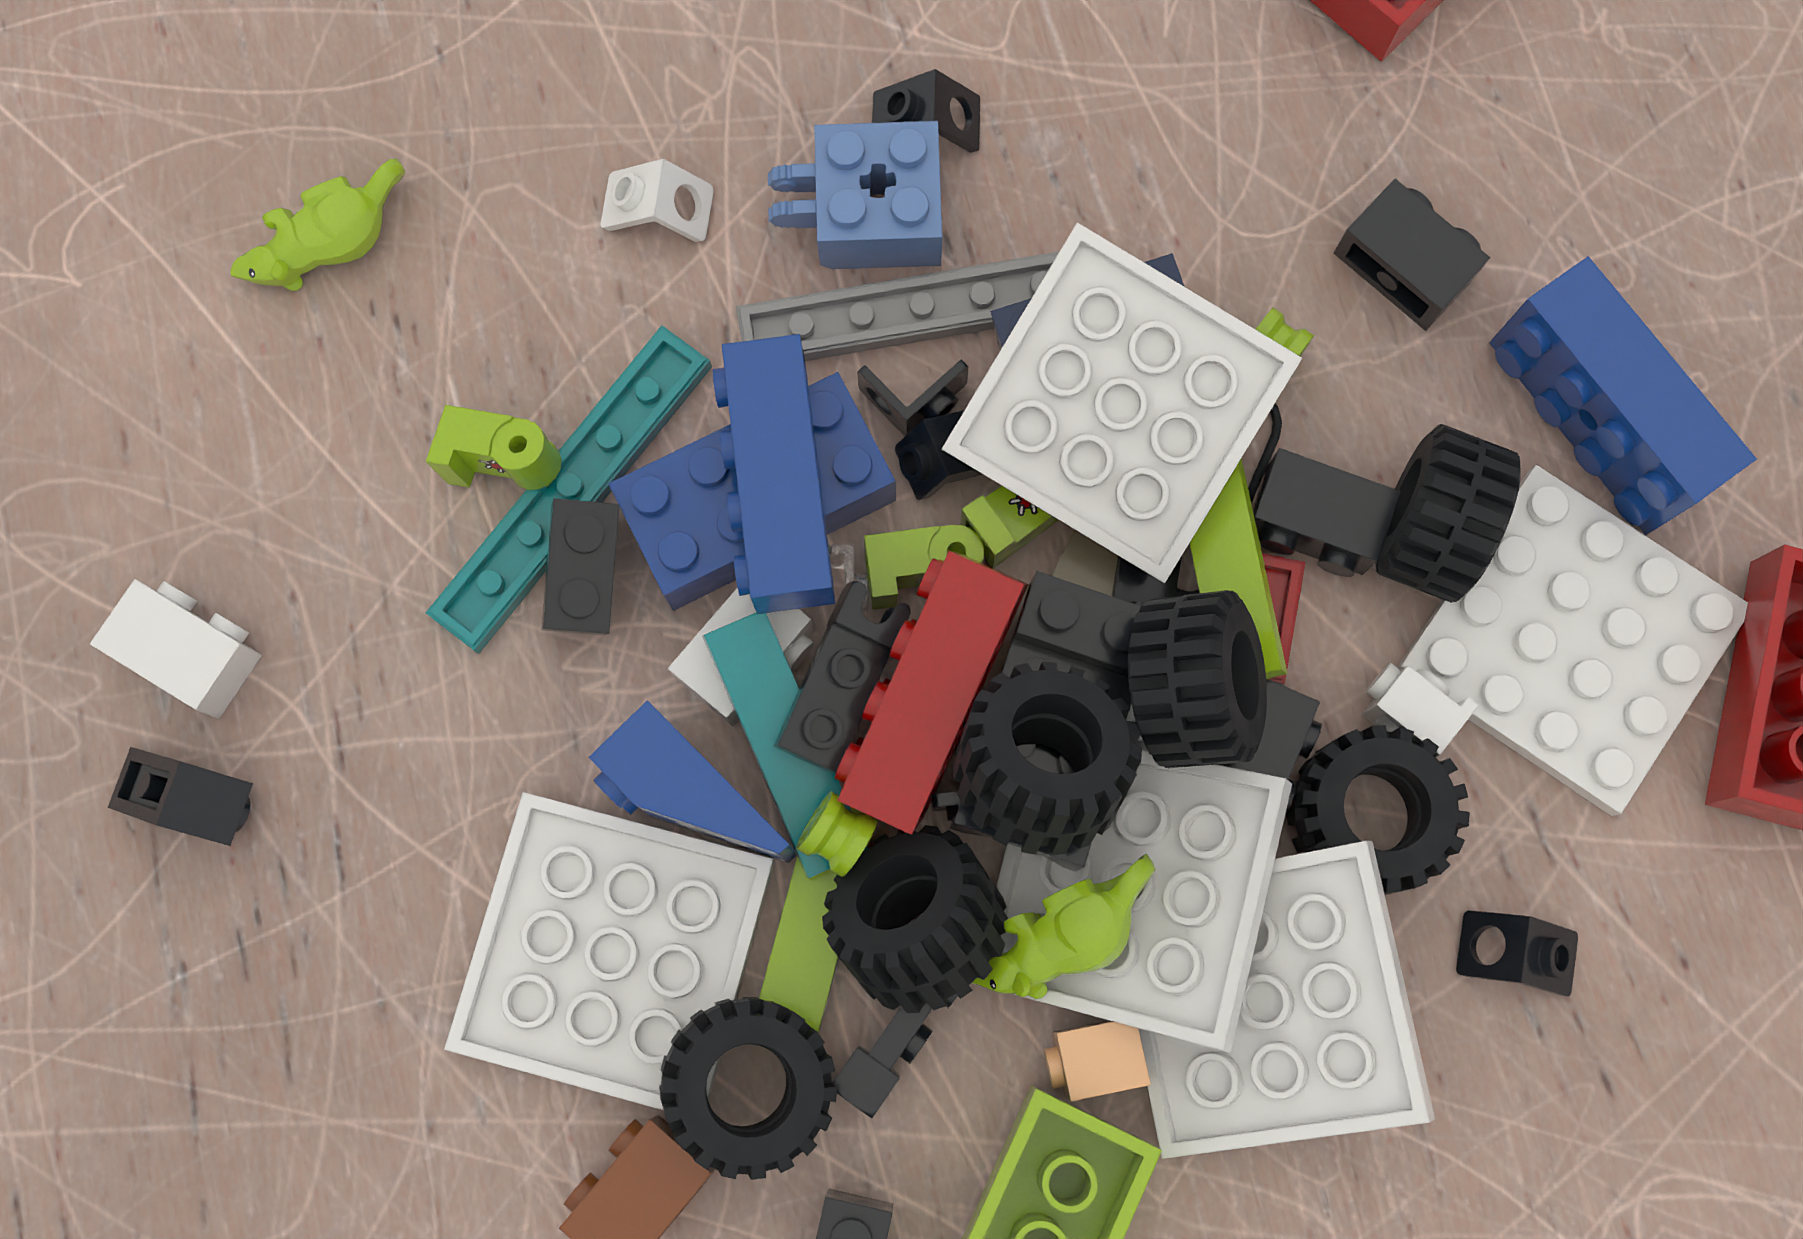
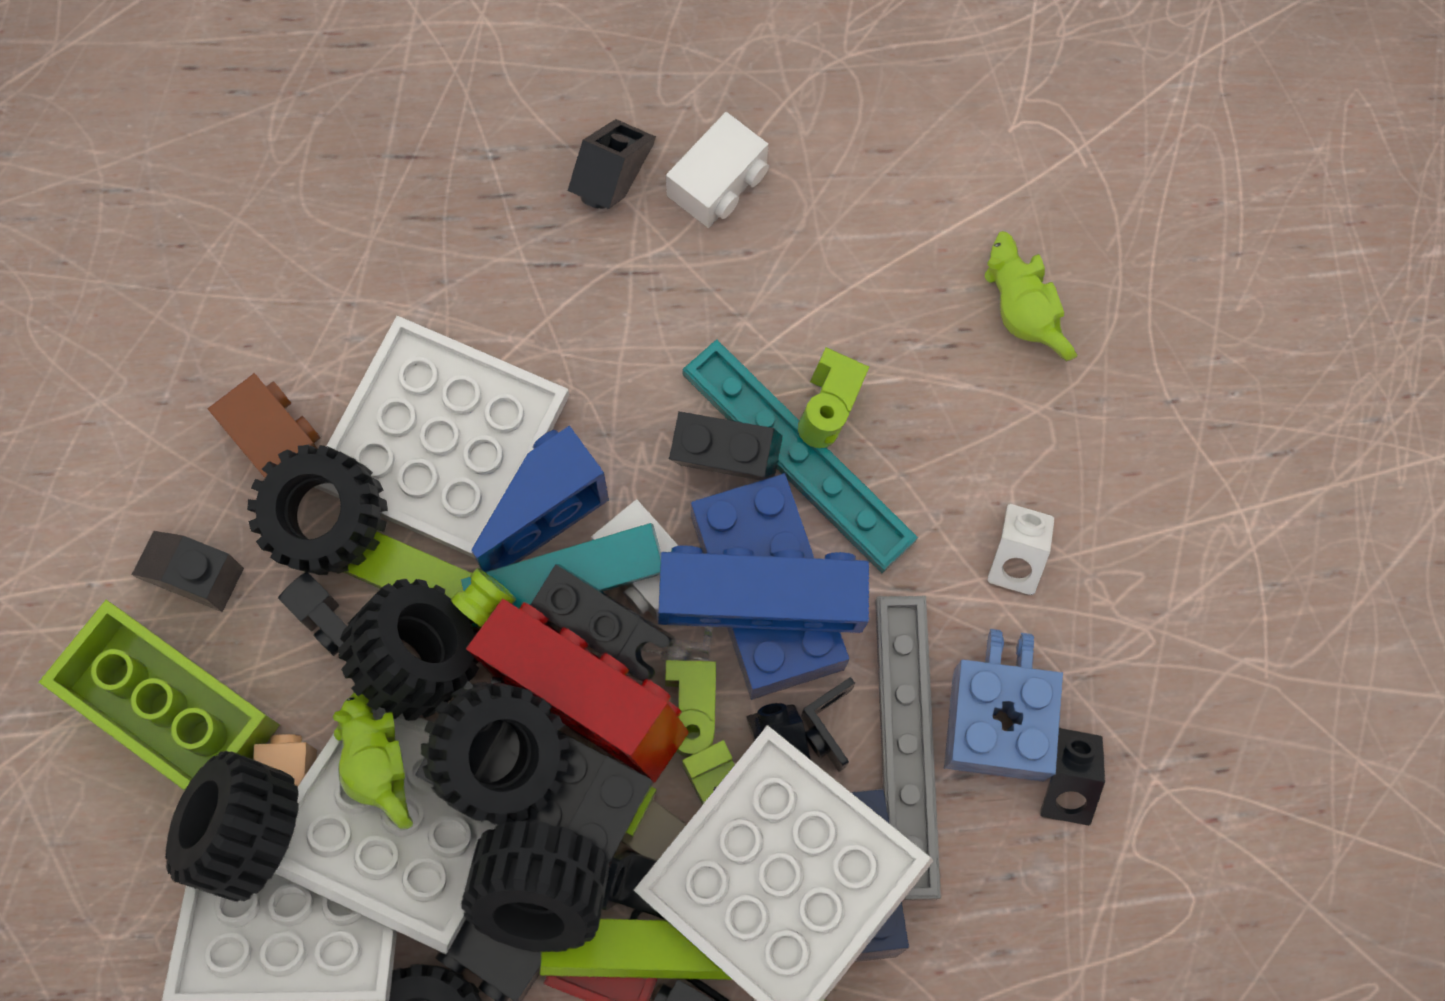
camera: 95 degrees right, 5 degrees down
none -> black tyre [165,751,299,902]

